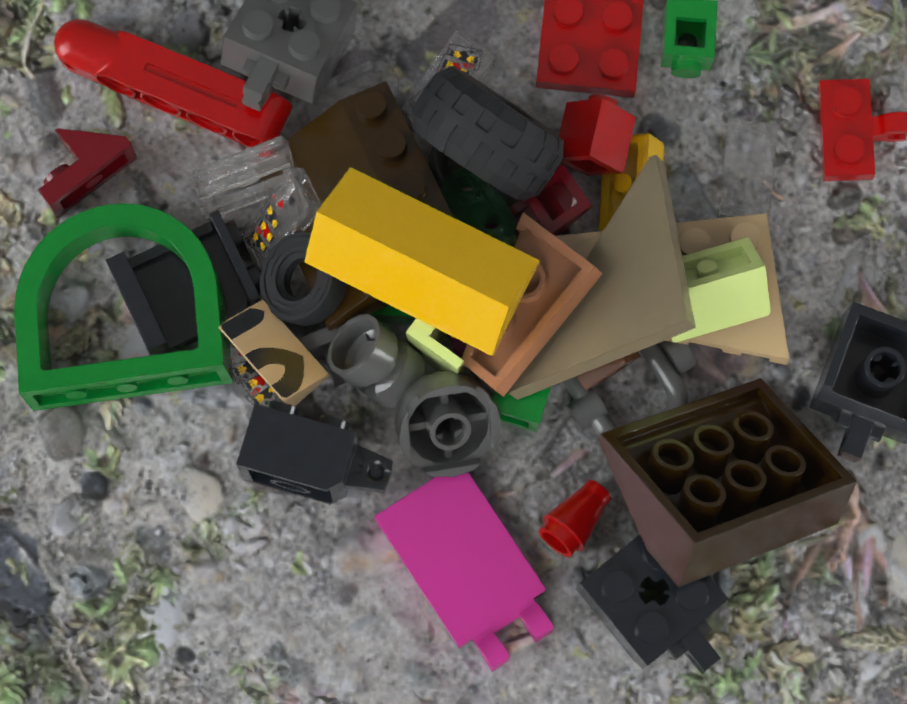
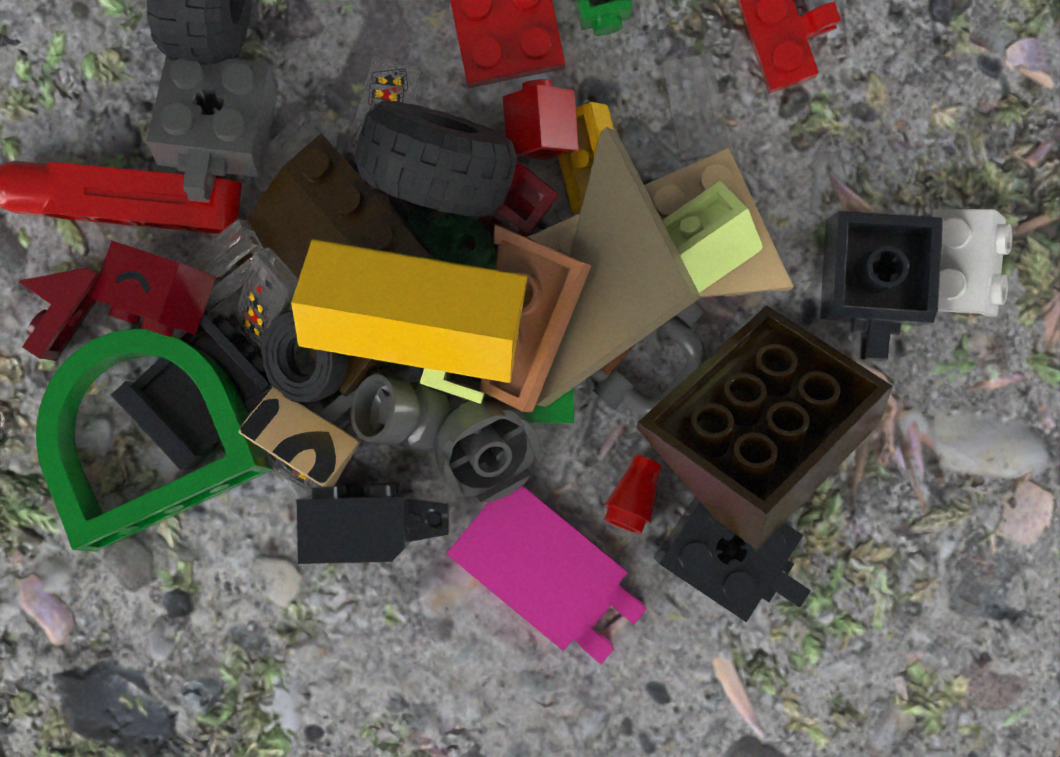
camera: 10 degrees left, 10 degrees up
none -> dark red brick [91,240,216,337]

